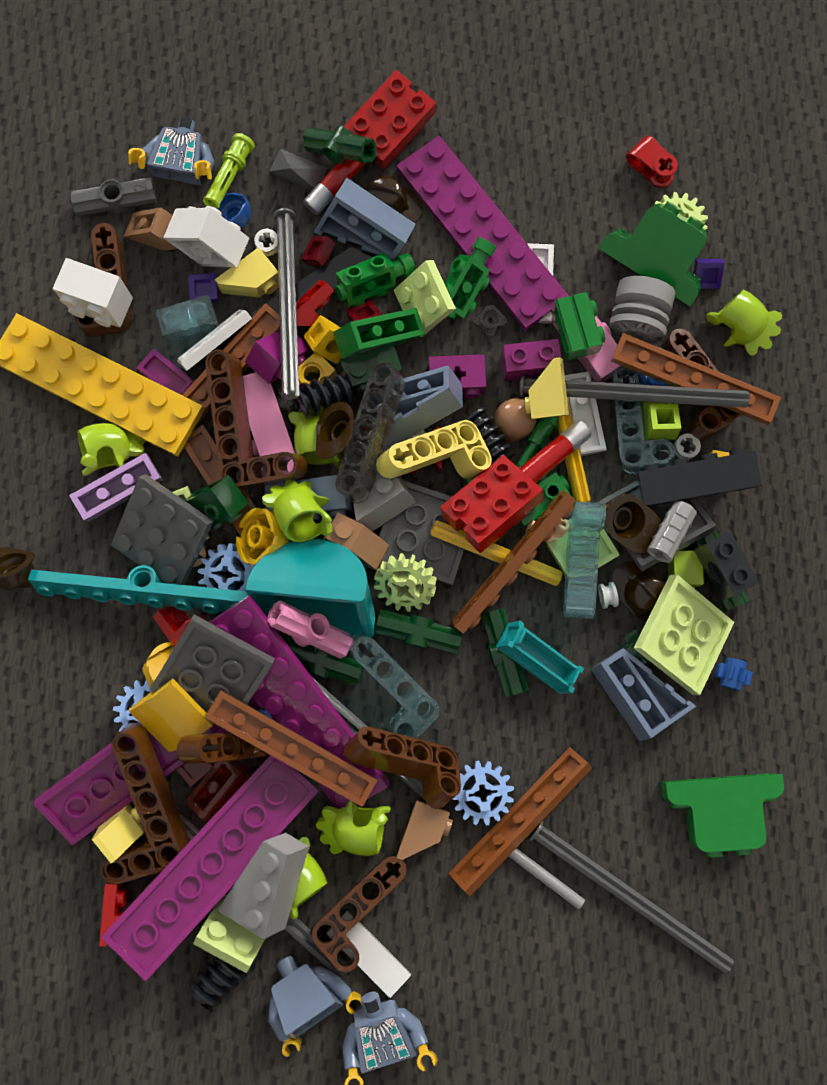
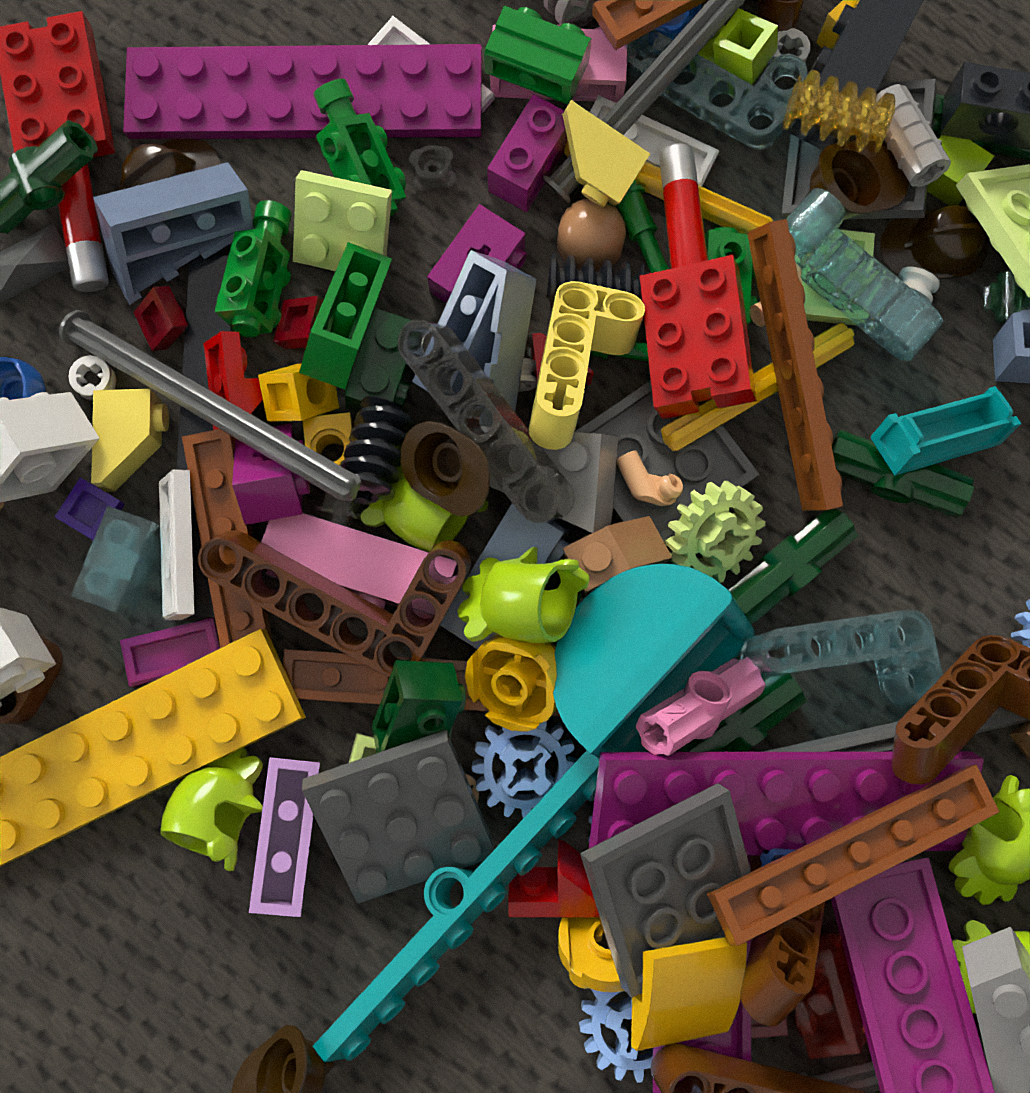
camera: 50 degrees left, 0 degrees up
none -> light nougat arm [616,450,683,507]
none -> clear yellow piece [783,70,896,153]

